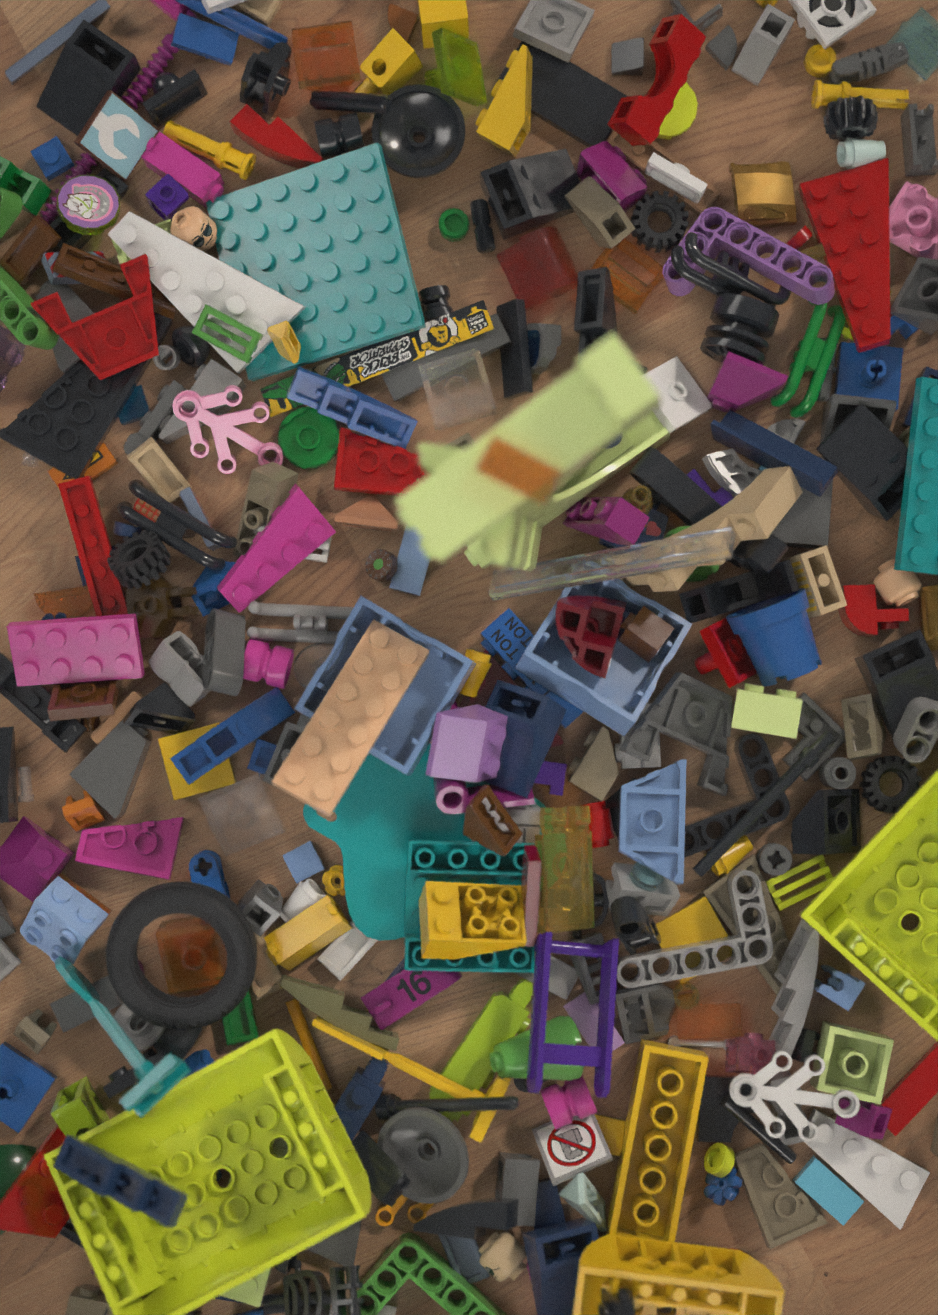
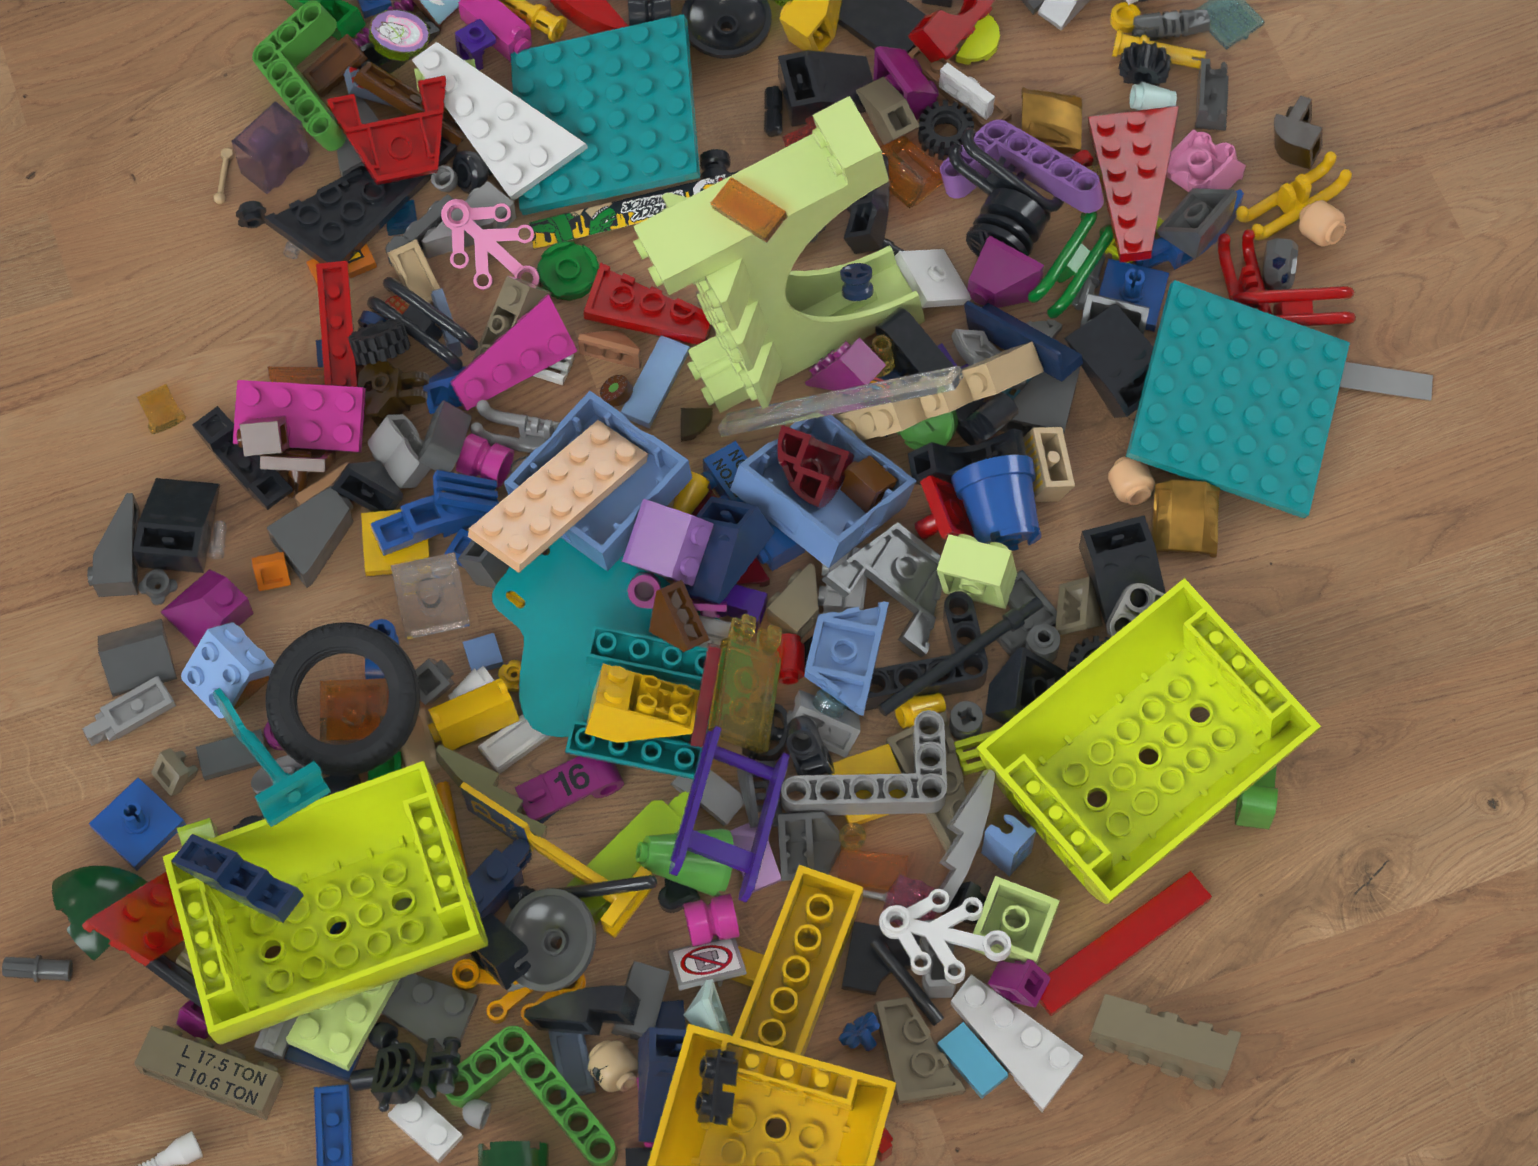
camera: 10 degrees right, 20 degrees down
dark pink wing [75,817,184,880] -> none
light nougat head [170,206,217,252] -> none
bright green tile [192,304,263,363] -> none
yellow slope [267,320,301,364] -> none
blue slope [286,366,418,449] -> none
green tile [438,208,469,242] -> none
neon yellow tile [704,1143,735,1178] -> none
red brick [838,584,909,637] -> none
none -> brick [237,416,290,456]
none -> blue tile [433,470,499,512]
none -> dark brown tile [680,408,713,442]

